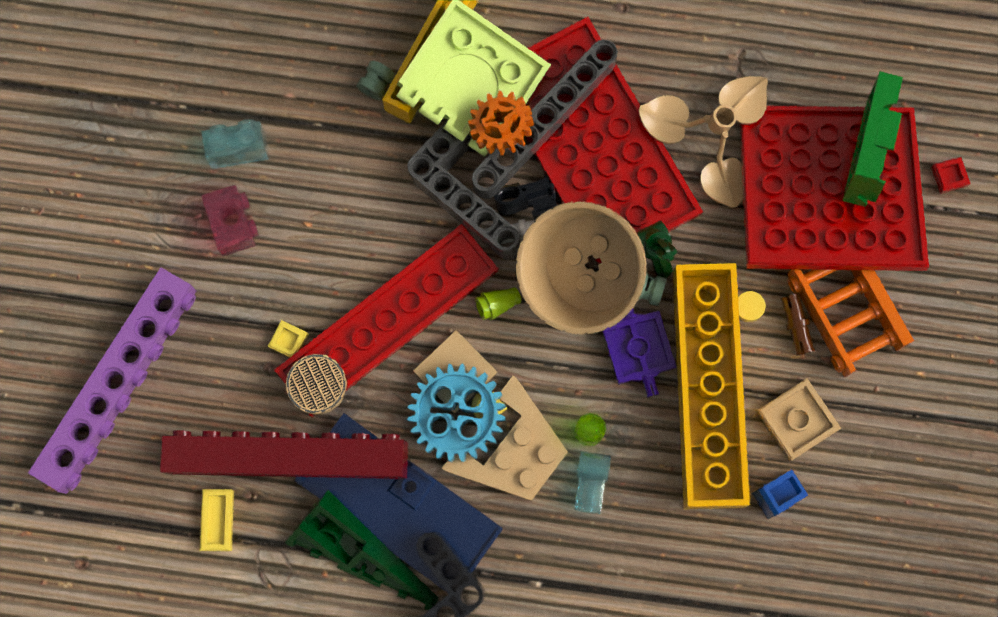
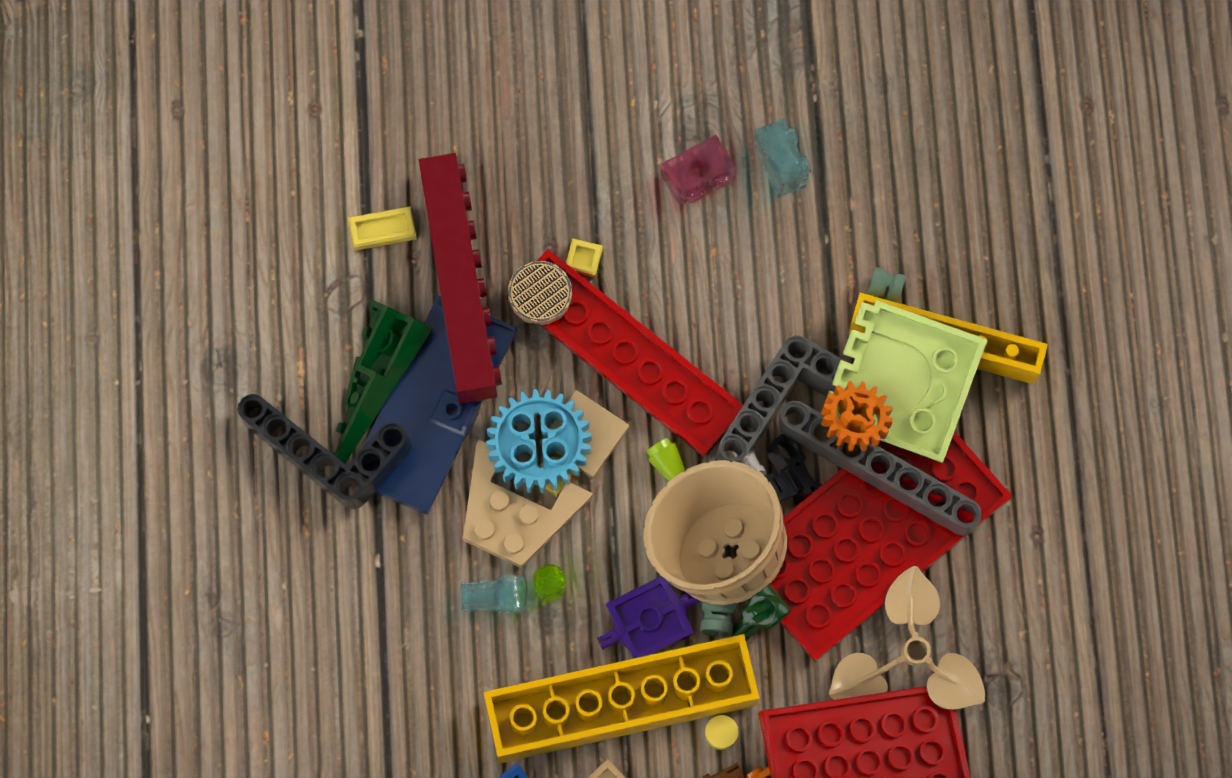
camera: 75 degrees right, 5 degrees down
medium lavender brick [28,267,196,494] -> none

